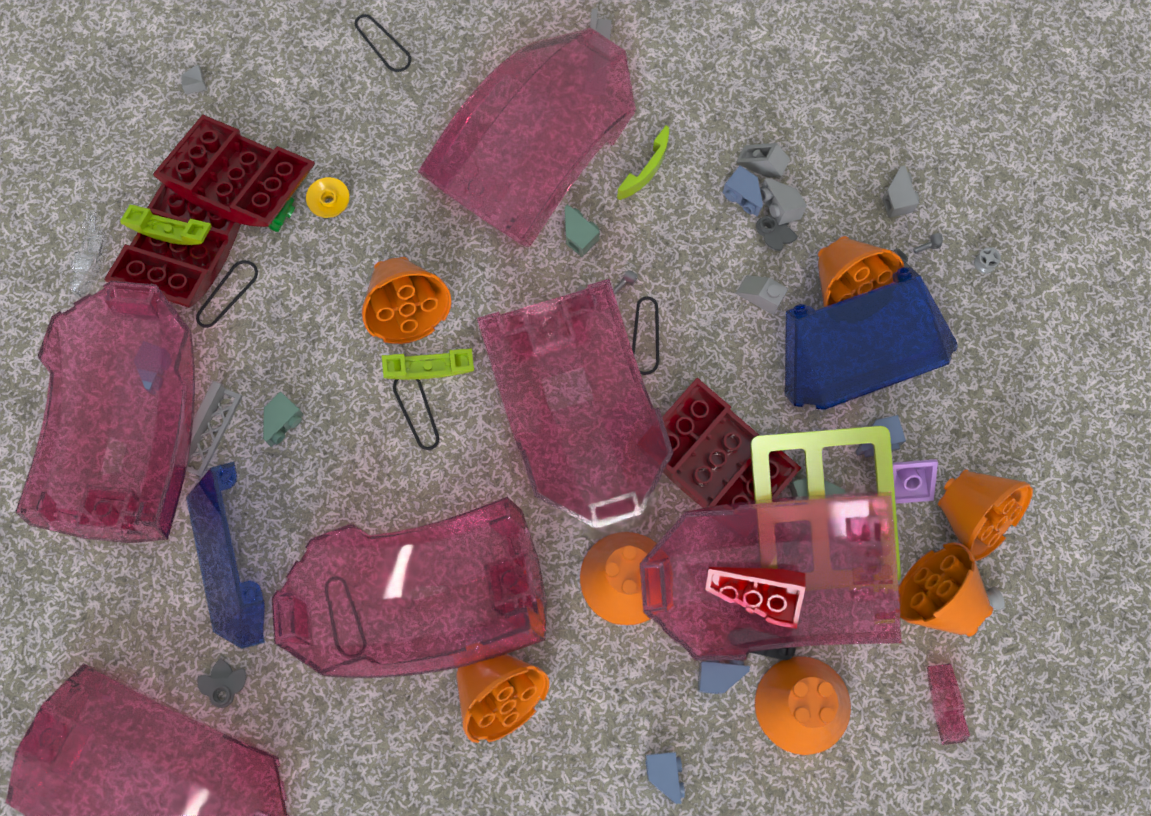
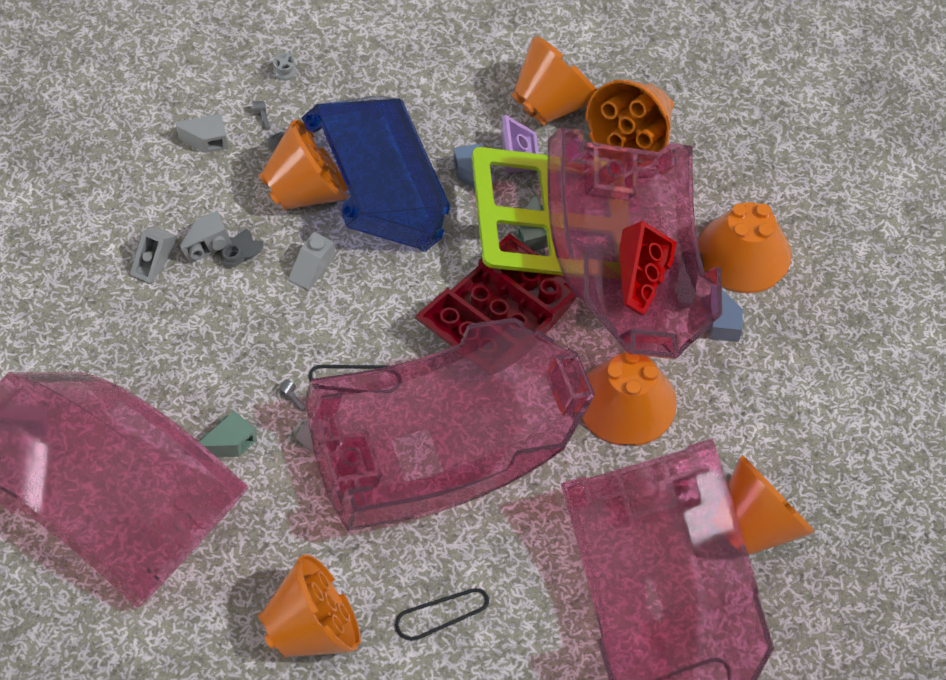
camera: 90 degrees left, 15 degrees down
lime slope [382,348,474,380] -> none
lime slope [617,125,669,200] -> none
sand blue slope [645,752,685,804] -> none
sand blue slope [723,165,763,217] -> none
clear pink slope [927,663,970,745] -> none

